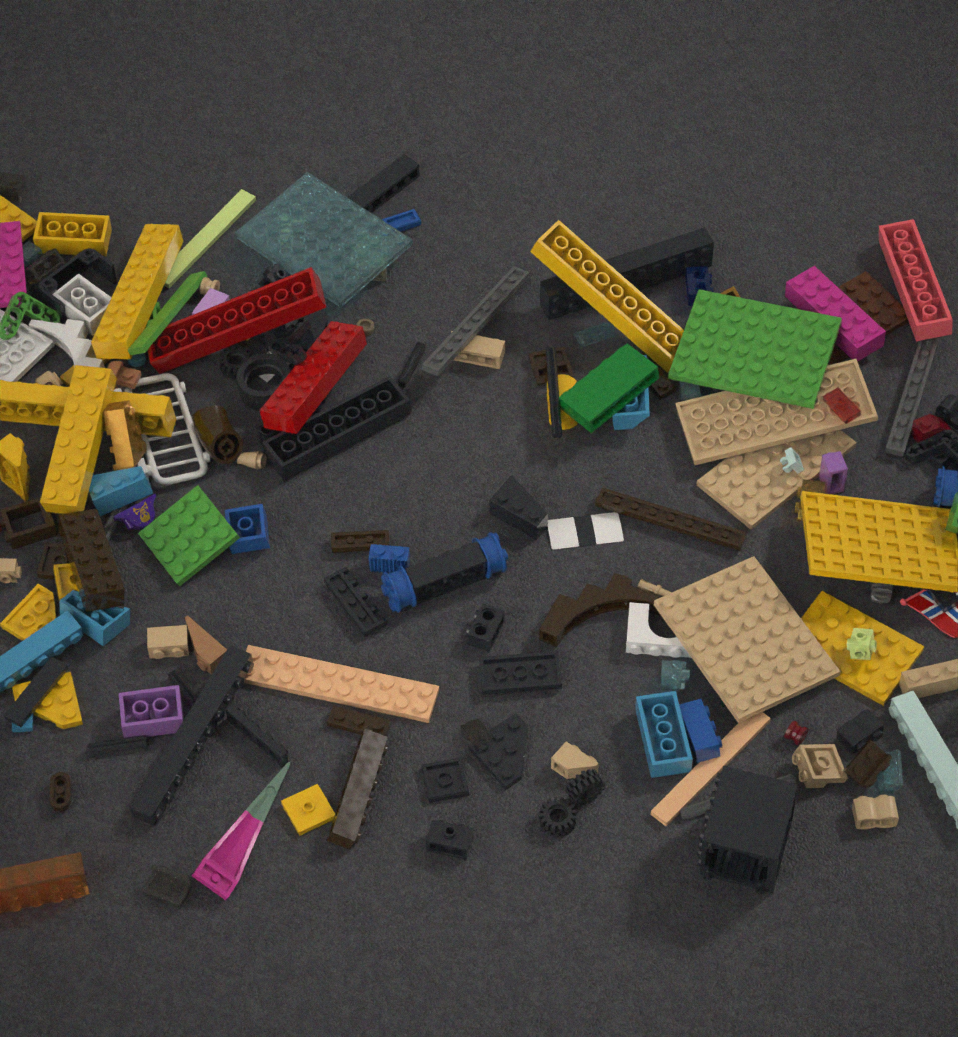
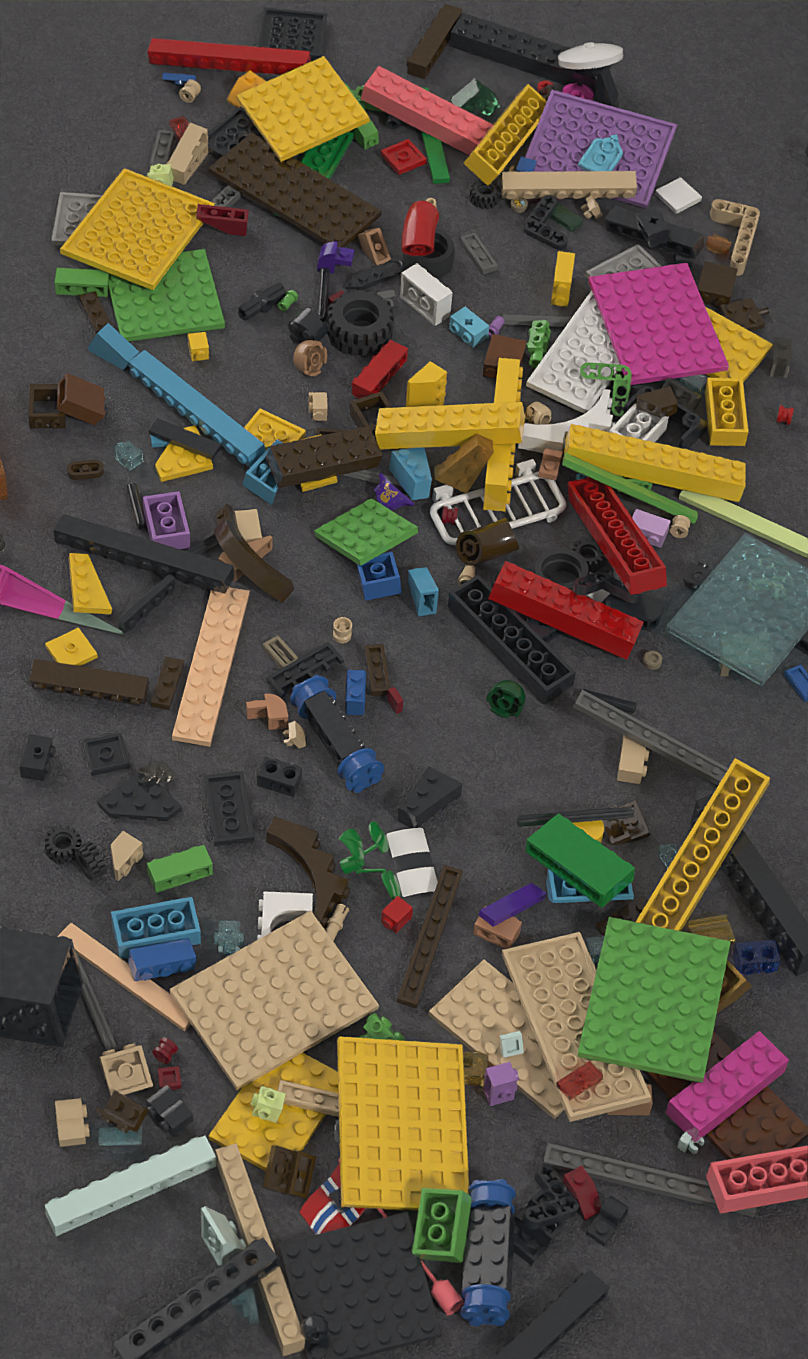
camera: 80 degrees right, 0 degrees up
none -> yellow wing [69,553,112,614]
none -> clear light blue brick [115,440,143,471]
none -> bright green brick [147,845,213,893]
none -> dark red plate [158,1066,182,1090]
none -> dark brown arch [214,503,294,603]
none -> nougat brick [246,694,288,730]
none -> dark tan tile [262,635,299,669]
none -> dark brown slope [262,1145,317,1199]
none -> tan tile [277,1080,339,1117]
none -> tan tile [283,721,306,749]
none -> tan wheel [333,617,352,644]
none -> green plant [339,821,401,901]
none -> bright green brick [357,1013,406,1041]
none -> red brick [381,896,413,933]
none -> dark red tile [387,687,404,714]
none -> dark azure slope [408,567,439,616]
none -> dark red wheel [442,506,458,525]
none -> nougat brick [473,905,522,949]
none -> dark purple tile [478,883,547,927]
none -> dark green cylinder [486,680,526,719]
none -> dark brown slope [636,386,678,418]
none -> light aqua tile [678,1132,705,1154]
none -> clear yellow plate [687,914,735,944]
none -> red wheel [776,405,794,425]

